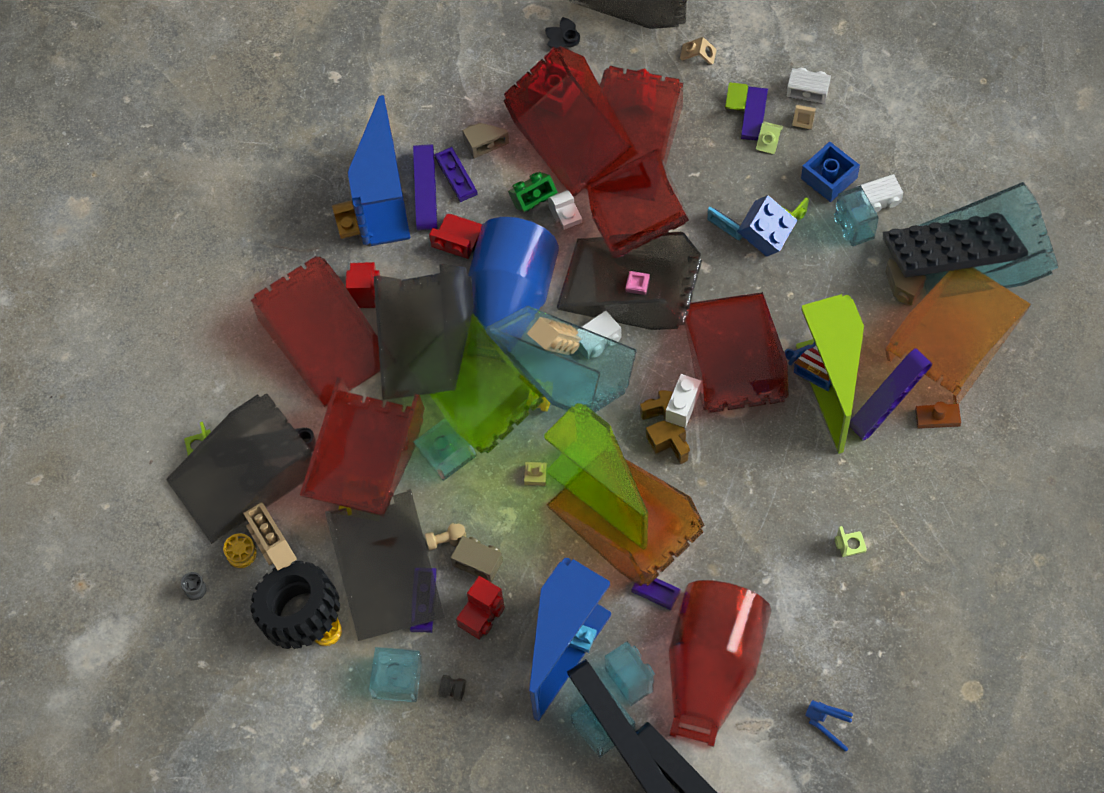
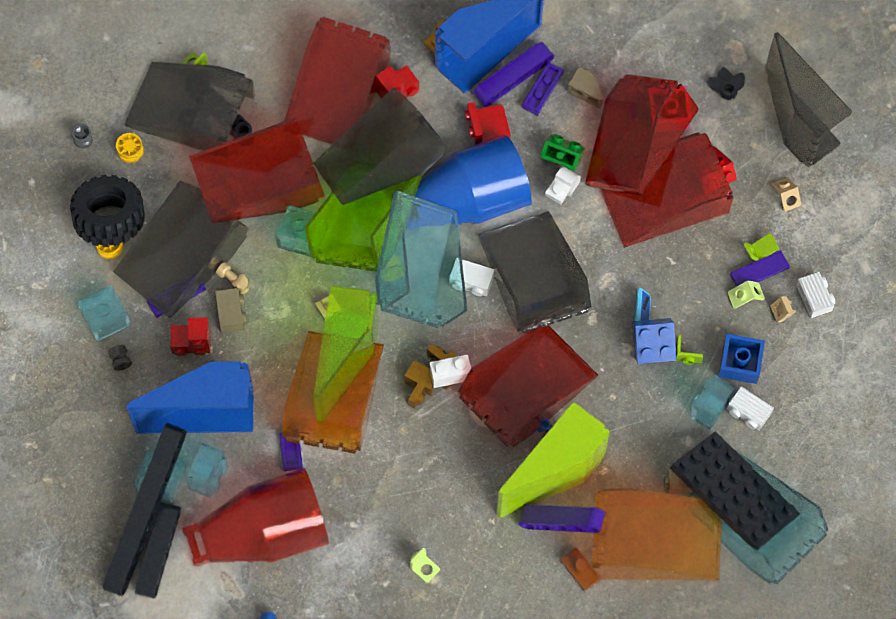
camera: 50 degrees right, 5 degrees up
tan brick [243,502,297,570] -> none
tan brick [527,317,581,355] -> none
medium azure tile [568,625,597,653] -> none
clear red windscreen [587,148,689,258] -> none
bright pink tile [625,271,650,295] -> none

